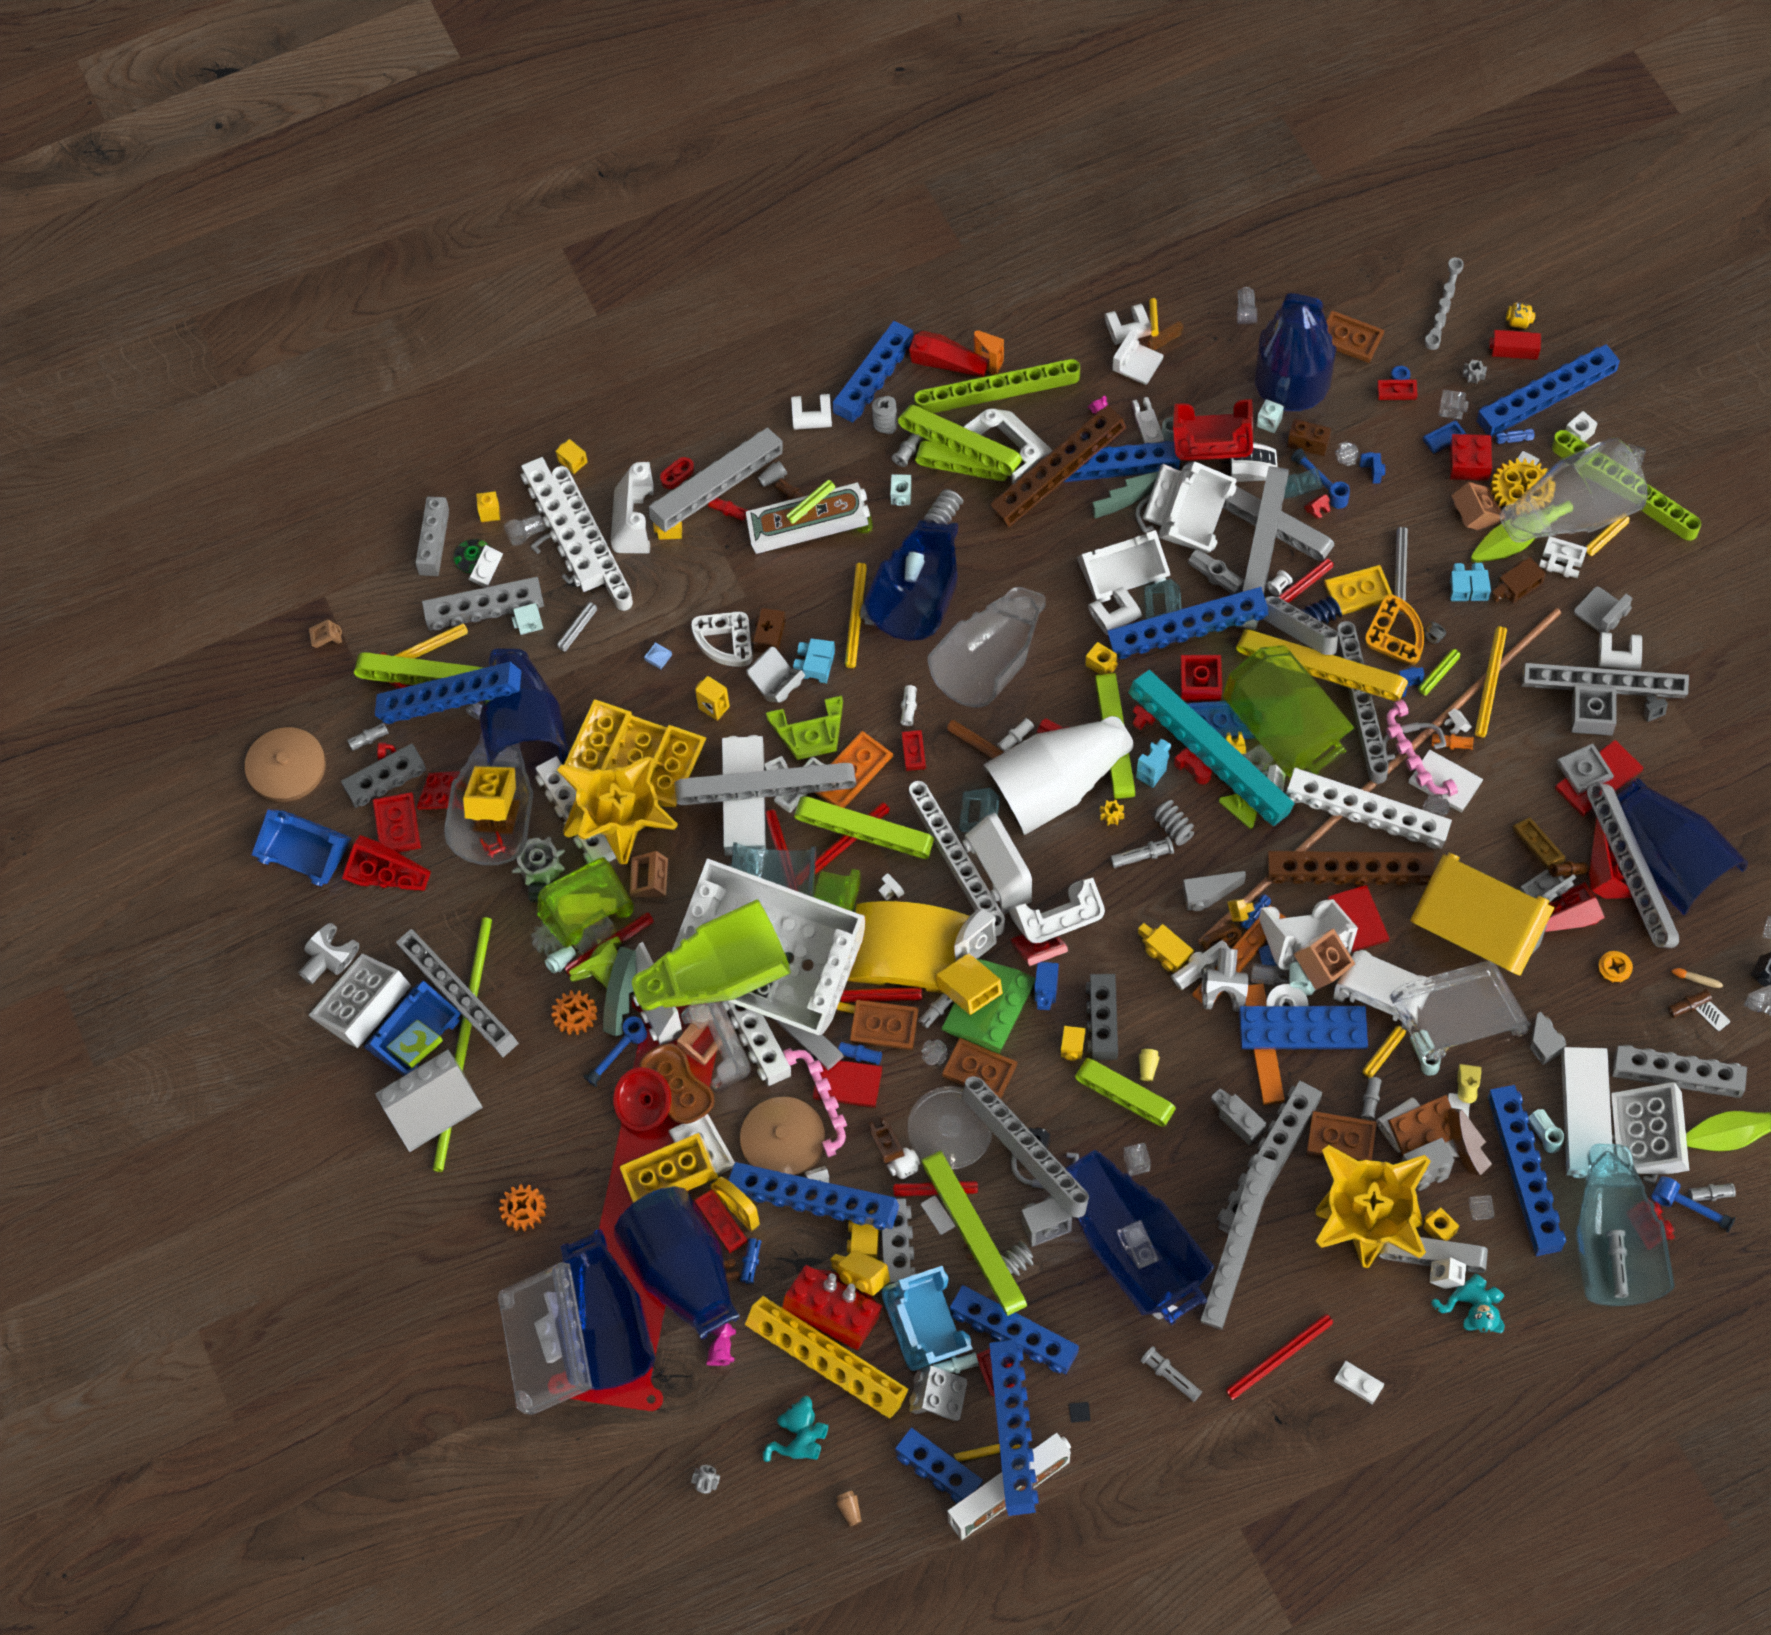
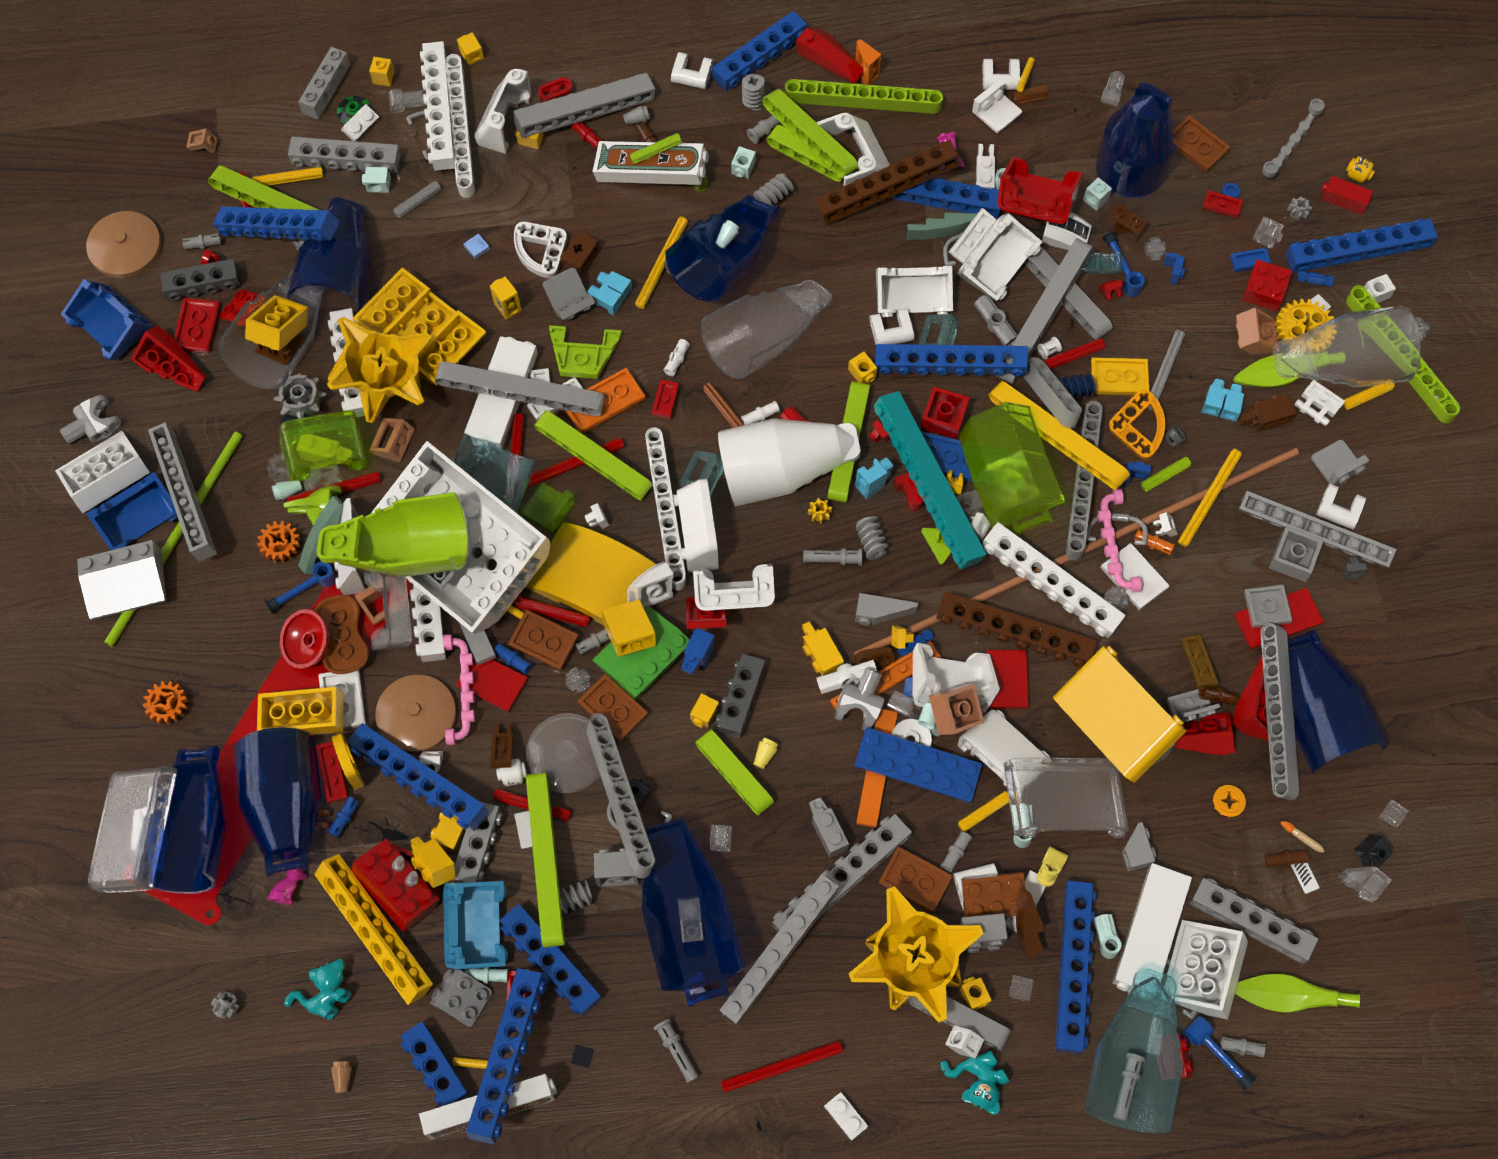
camera: 15 degrees right, 5 degrees up
tile [386,1020,443,1068] -> none
red piece [479,831,506,858] -> none

